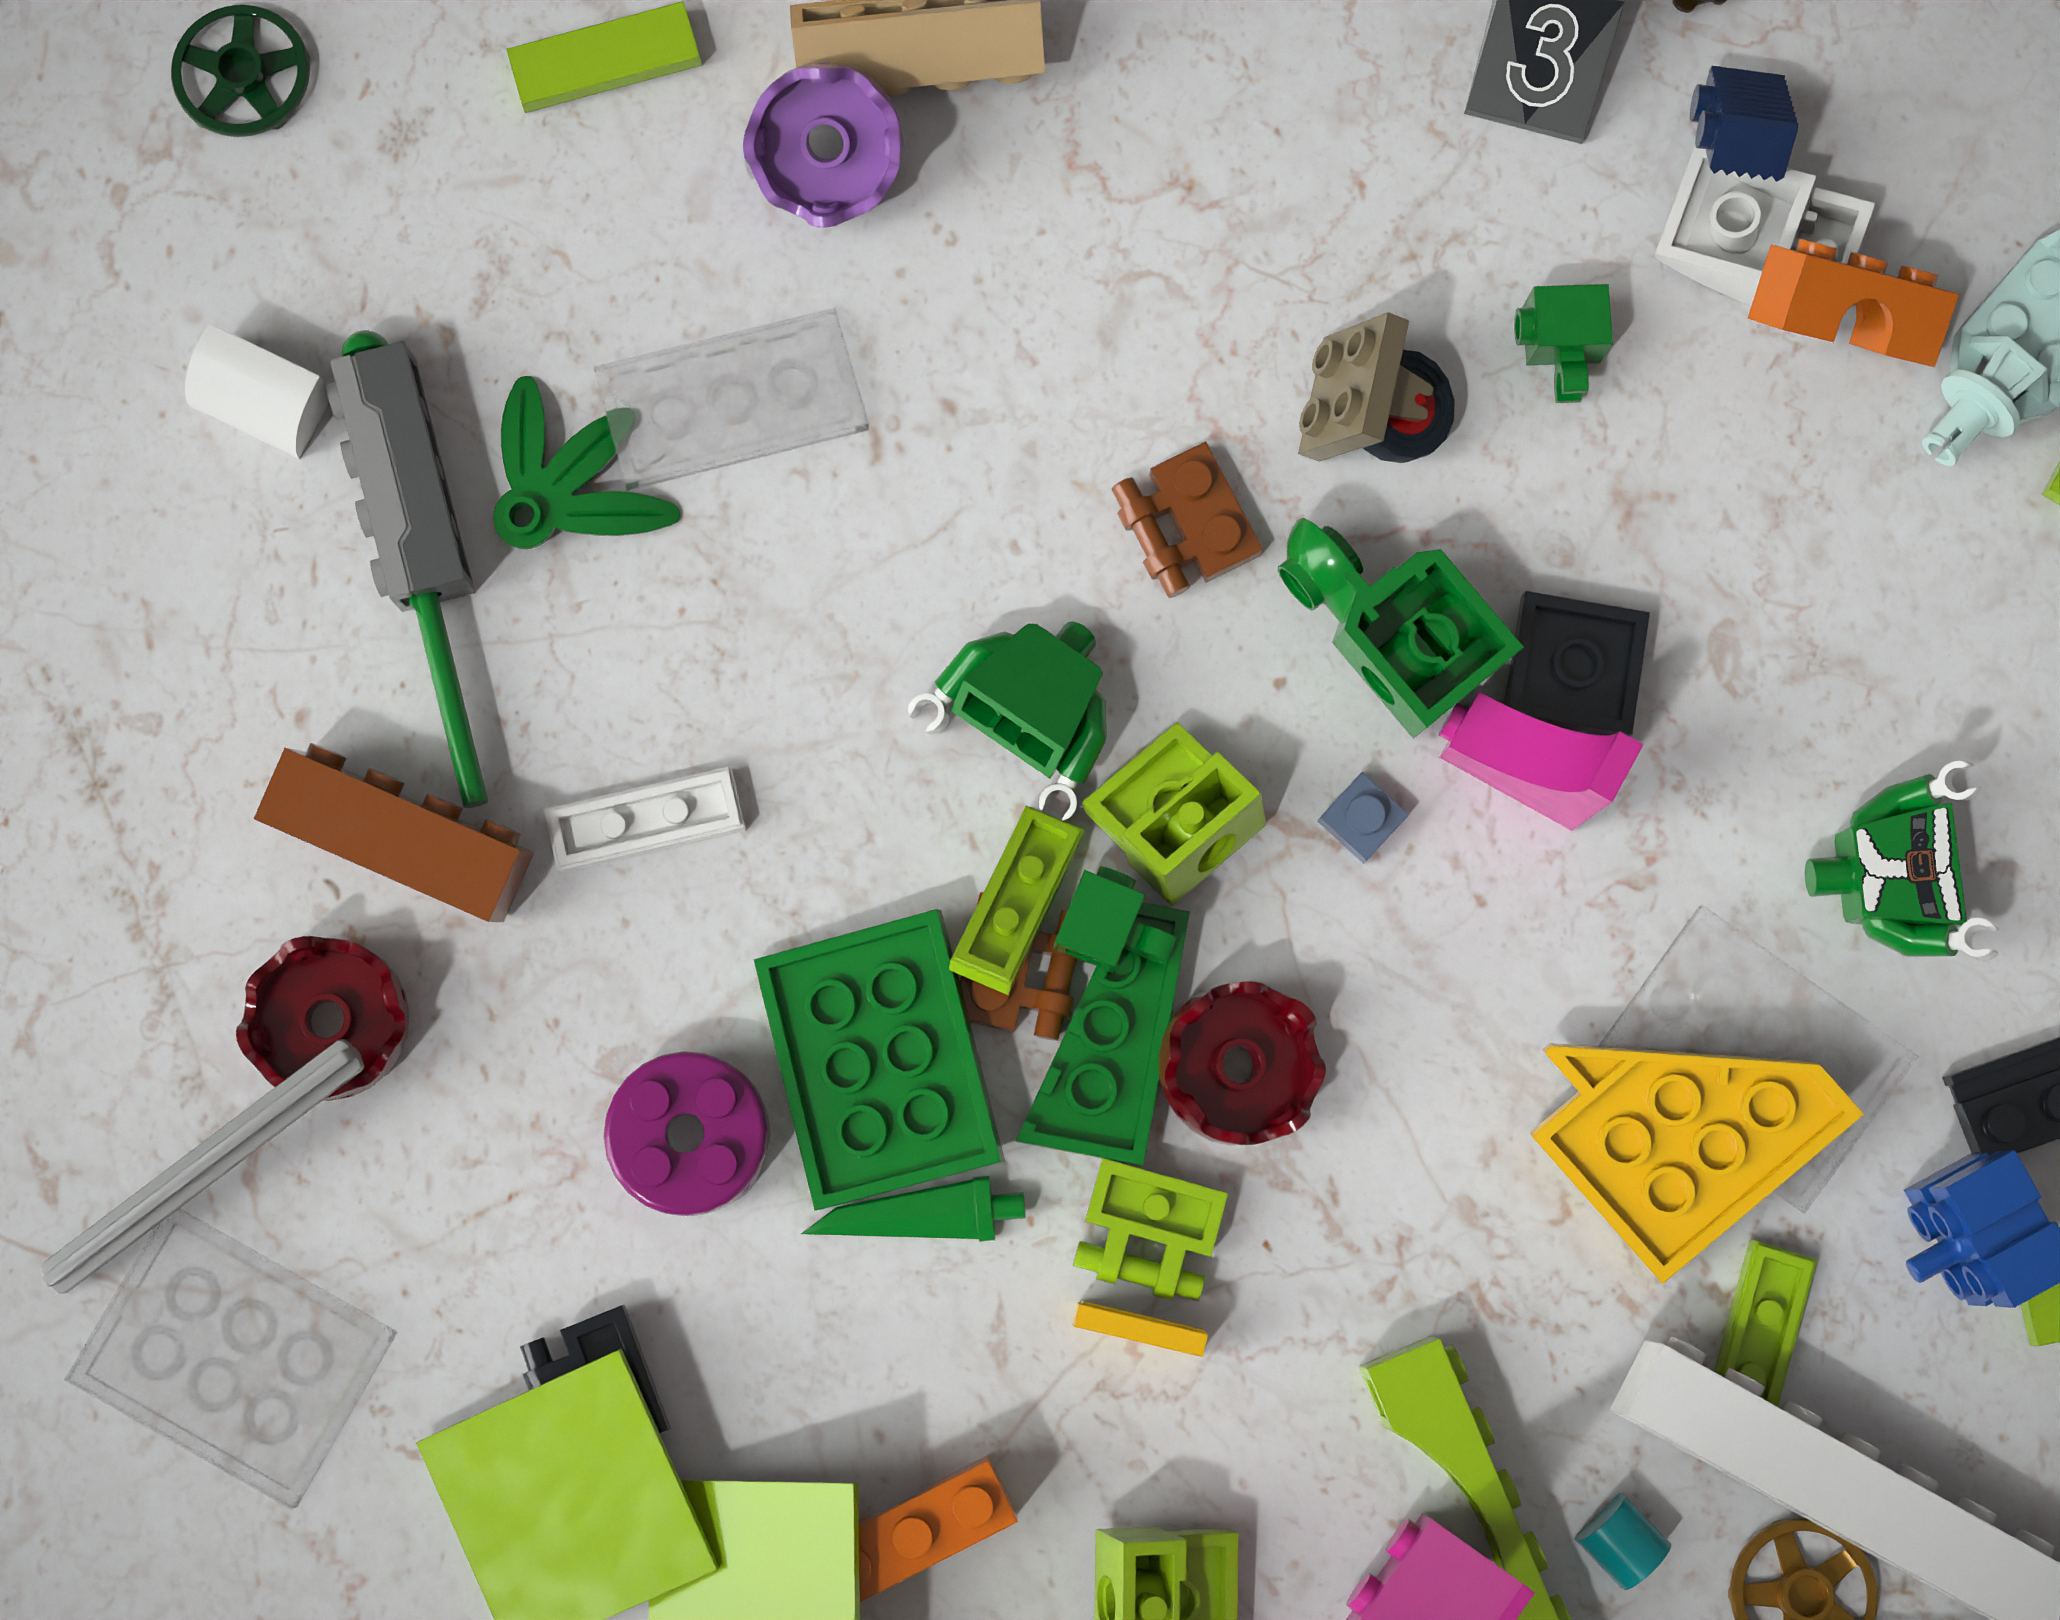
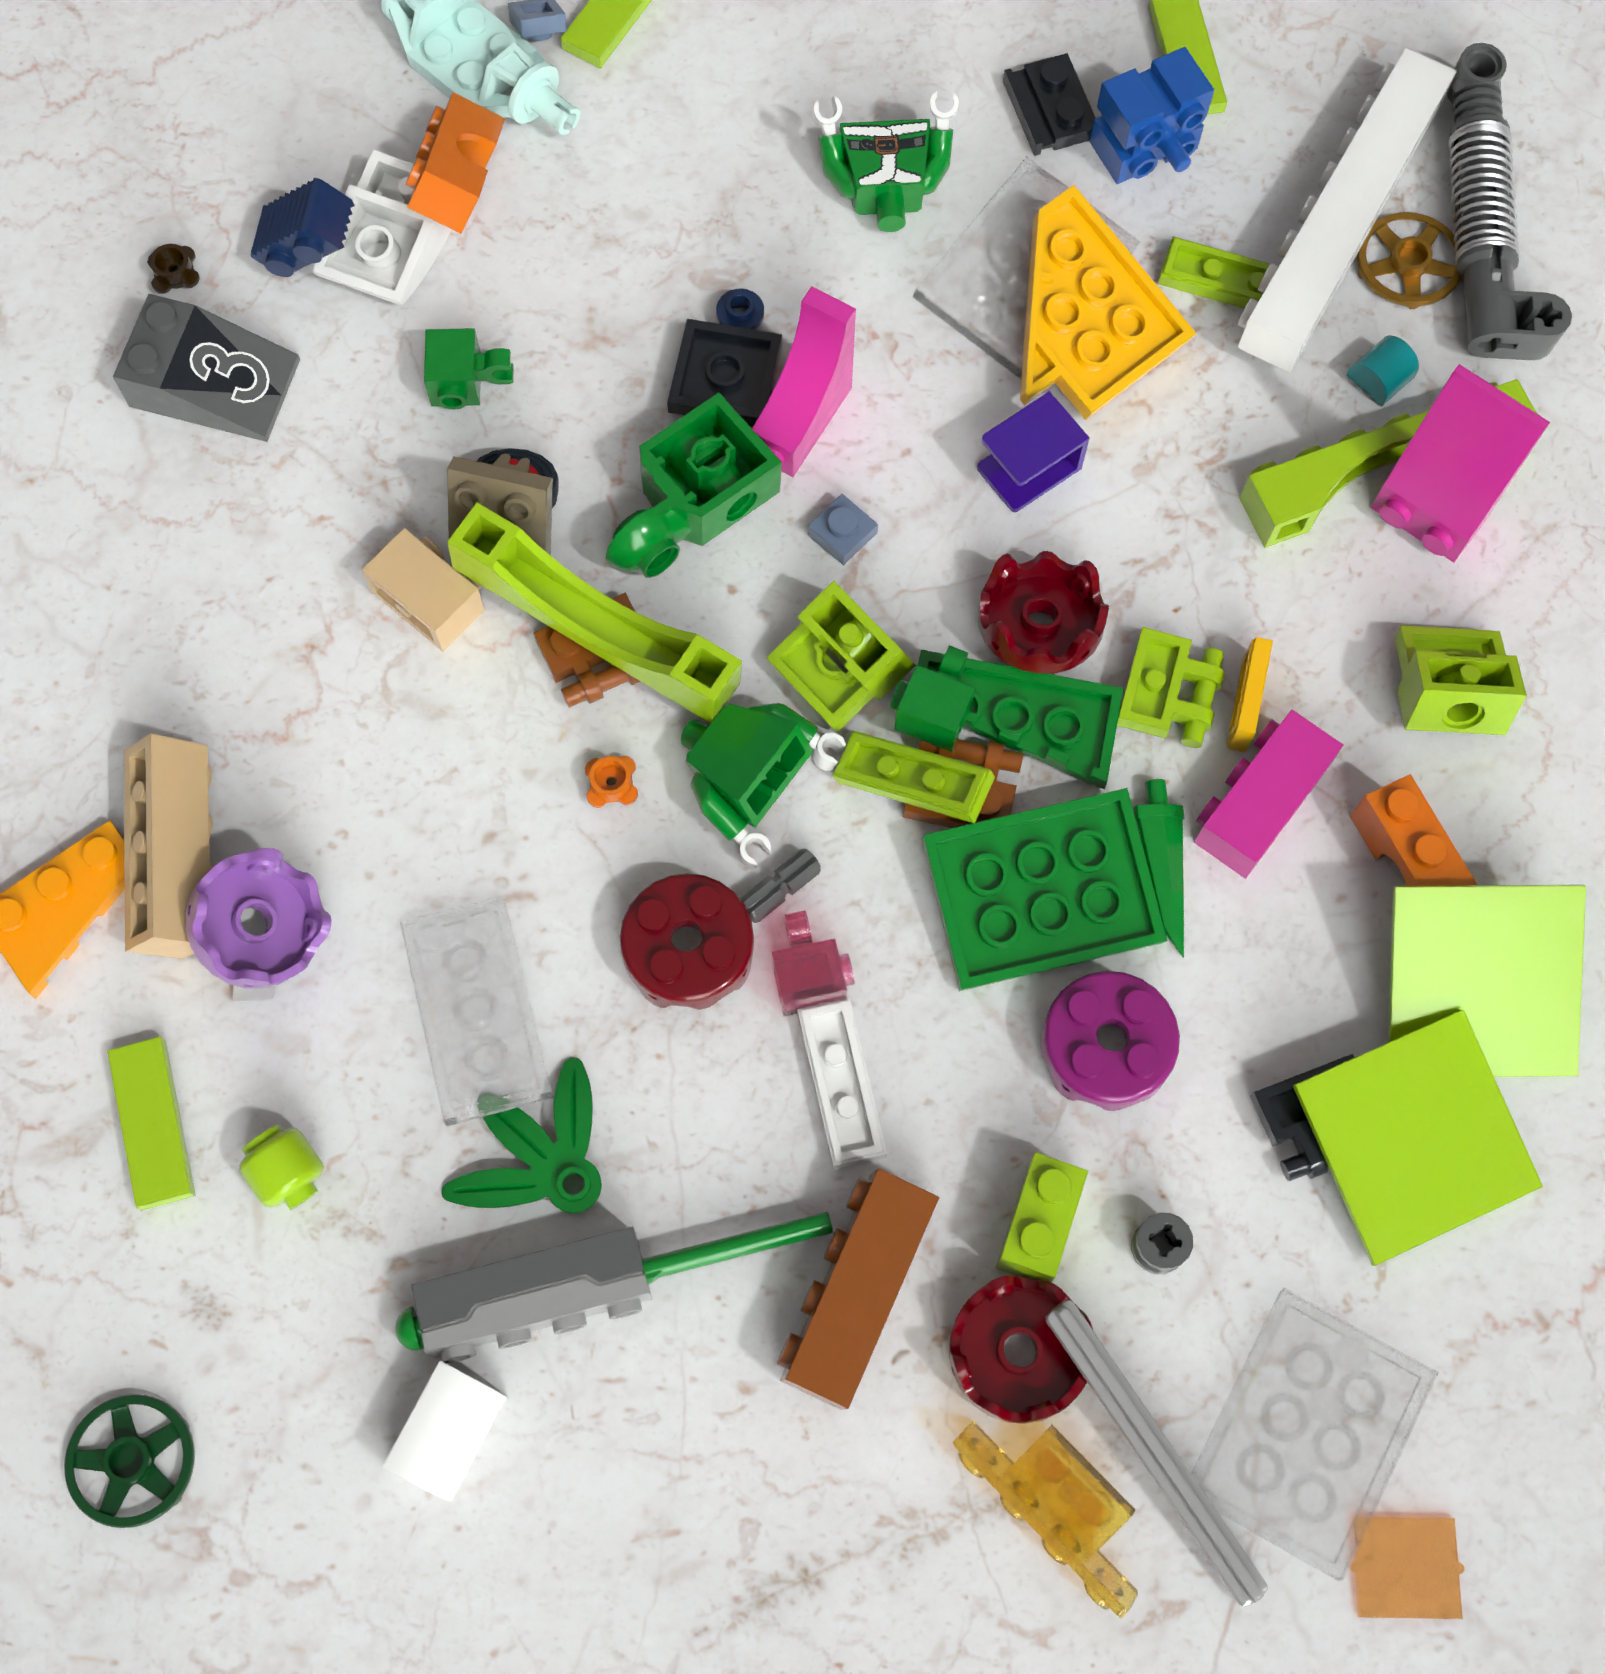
camera: 85 degrees left, 10 degrees down
none -> lime head [239,1124,324,1211]
none -> tan brick [361,528,485,652]
none -> lime arch [447,502,742,723]
none -> orange plate [585,756,638,808]
none -> dark red plate [619,873,754,1010]
none -> dark blue plate [716,288,764,330]
none -> dark grey piece [740,848,821,923]
none -> clear pink brick [772,910,855,1017]
none -> clear yellow bracket [952,1421,1138,1618]
none -> dark purple piece [977,391,1090,513]
none -> lime brick [995,1152,1089,1282]
none -> dark grey wheel [1131,1213,1193,1274]
none -> dark pink brick [1194,709,1344,879]
none -> clear orange piece [1349,1517,1465,1619]

